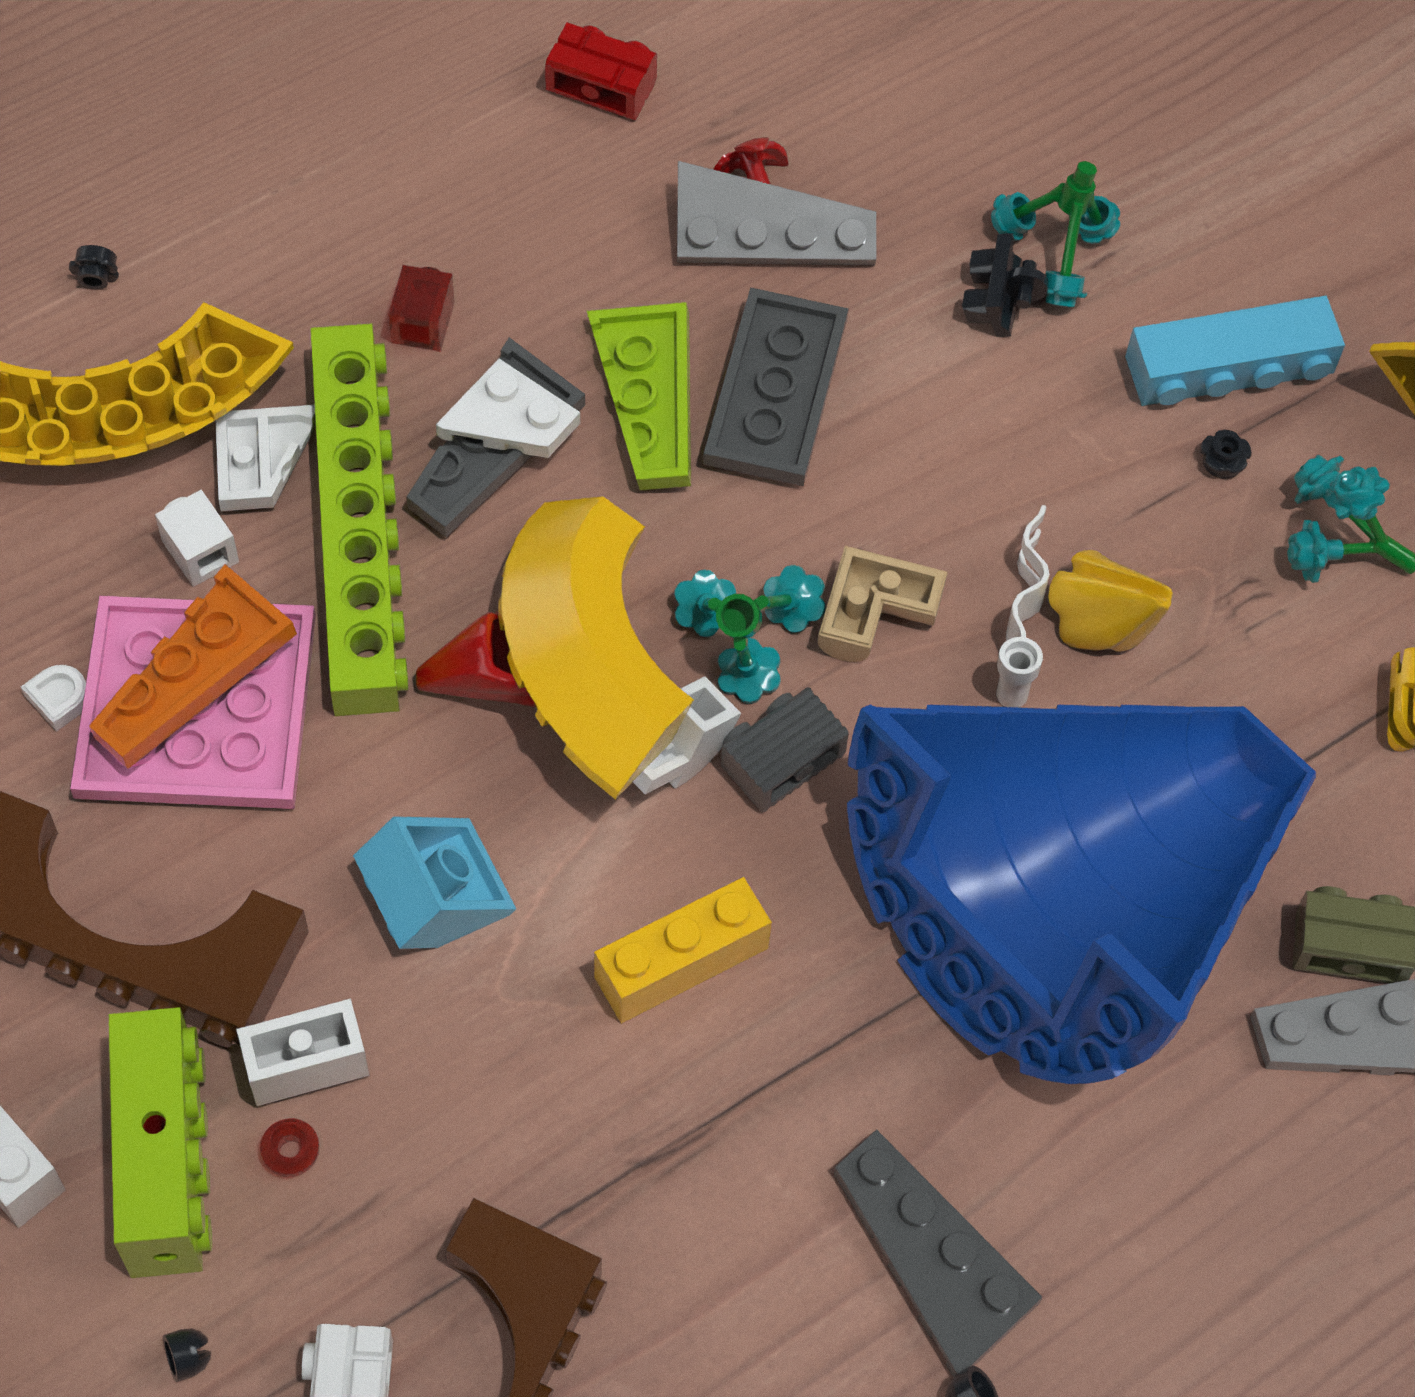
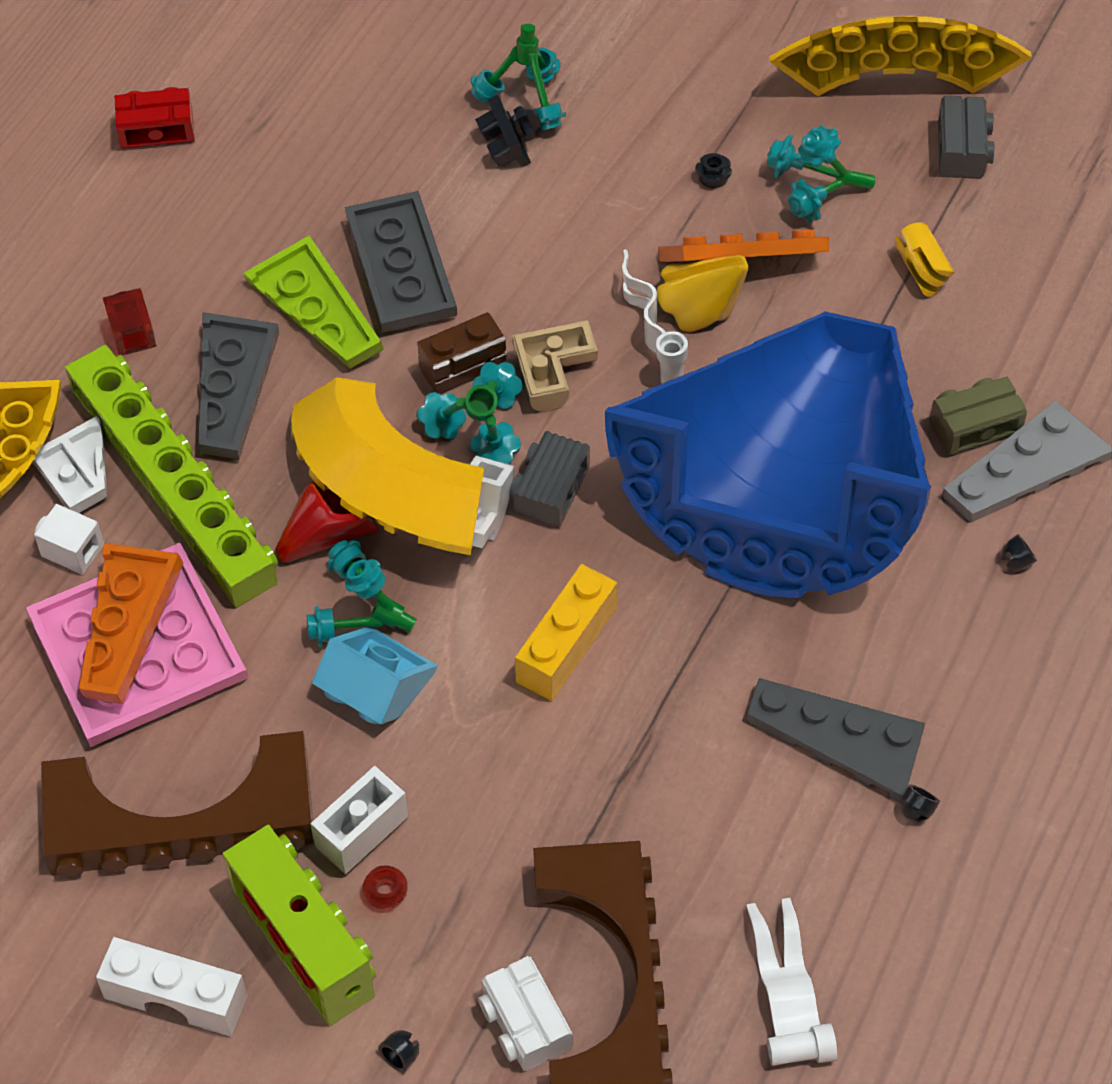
camera: 25 degrees left, 5 degrees down
white tile [21,665,86,732] -> none
white wing [436,359,580,458] -> none
light grey wing [677,161,876,265] -> none
red plant [713,137,789,184] -> none
medium azure brick [1125,295,1345,406] -> none
none -> teal plant [306,540,417,647]
none -> reddish brown brick [417,312,507,394]
none -> orange wing [658,229,830,262]
none -> black hinge [1001,534,1037,570]

